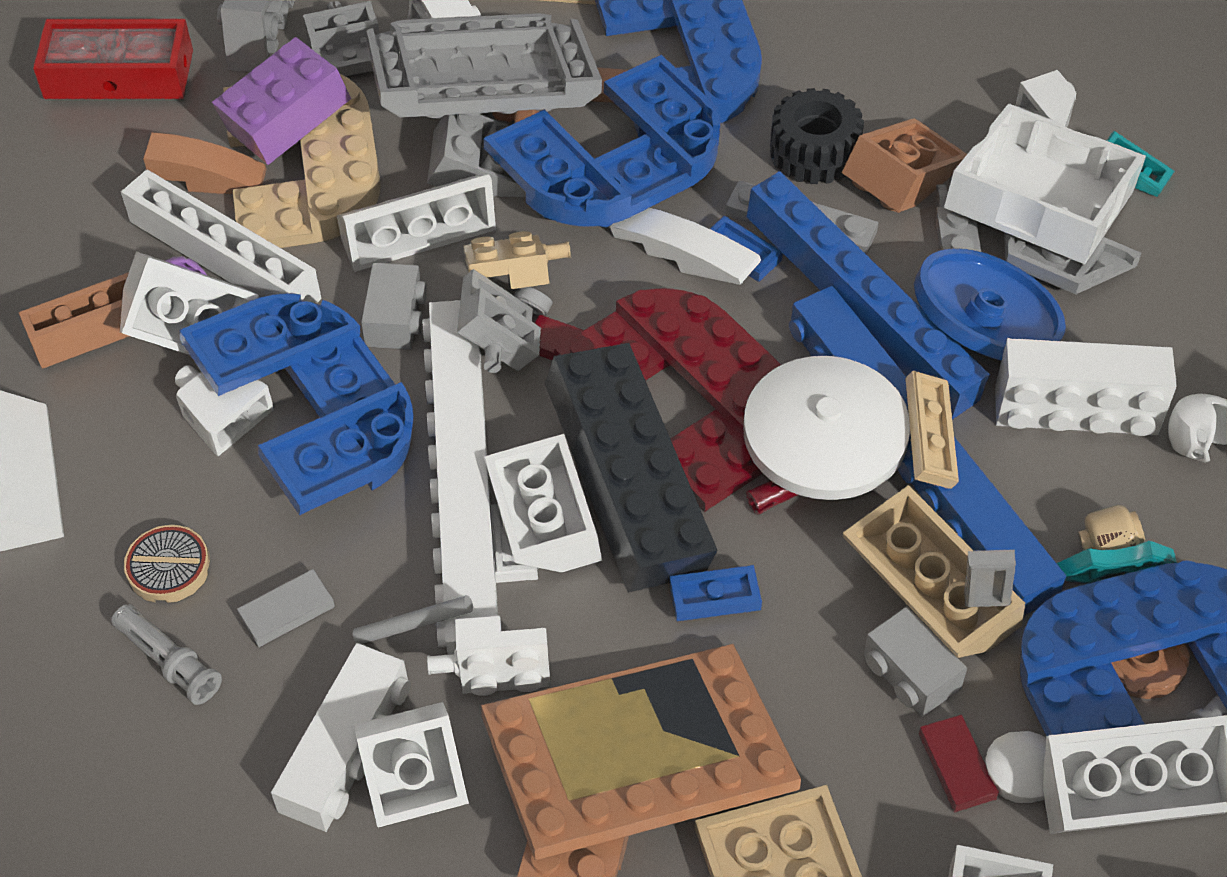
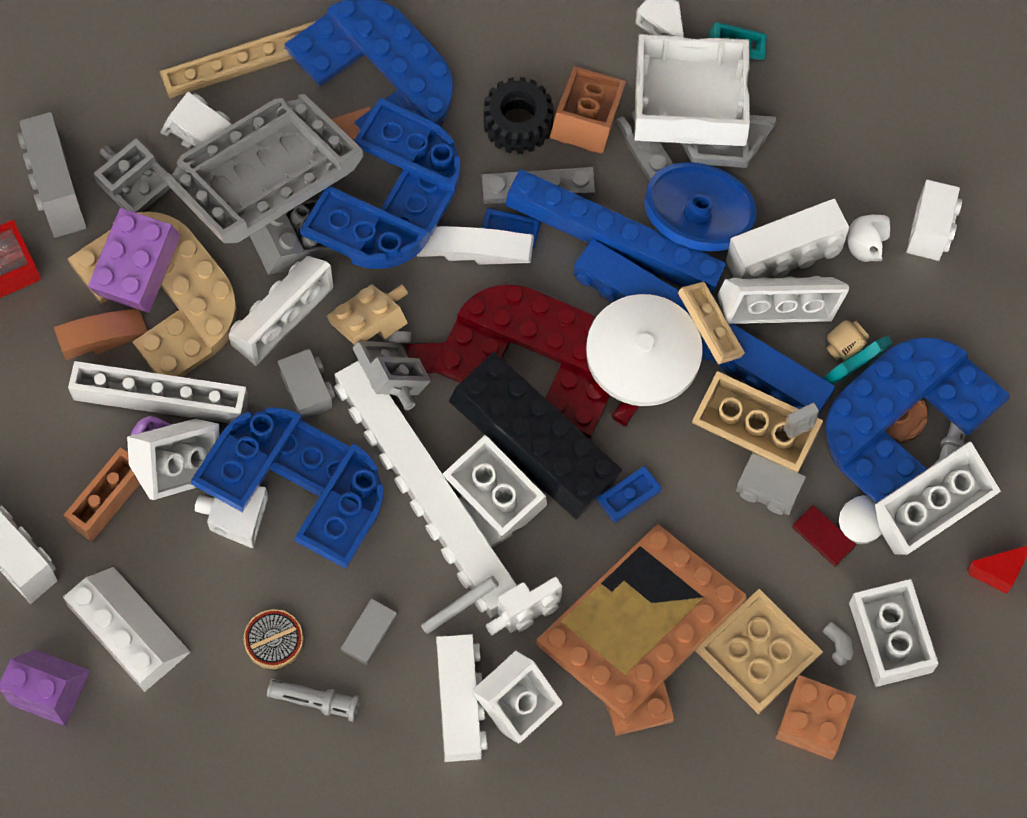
camera: 30 degrees left, 15 degrees up
none -> white slope [717,276,849,324]

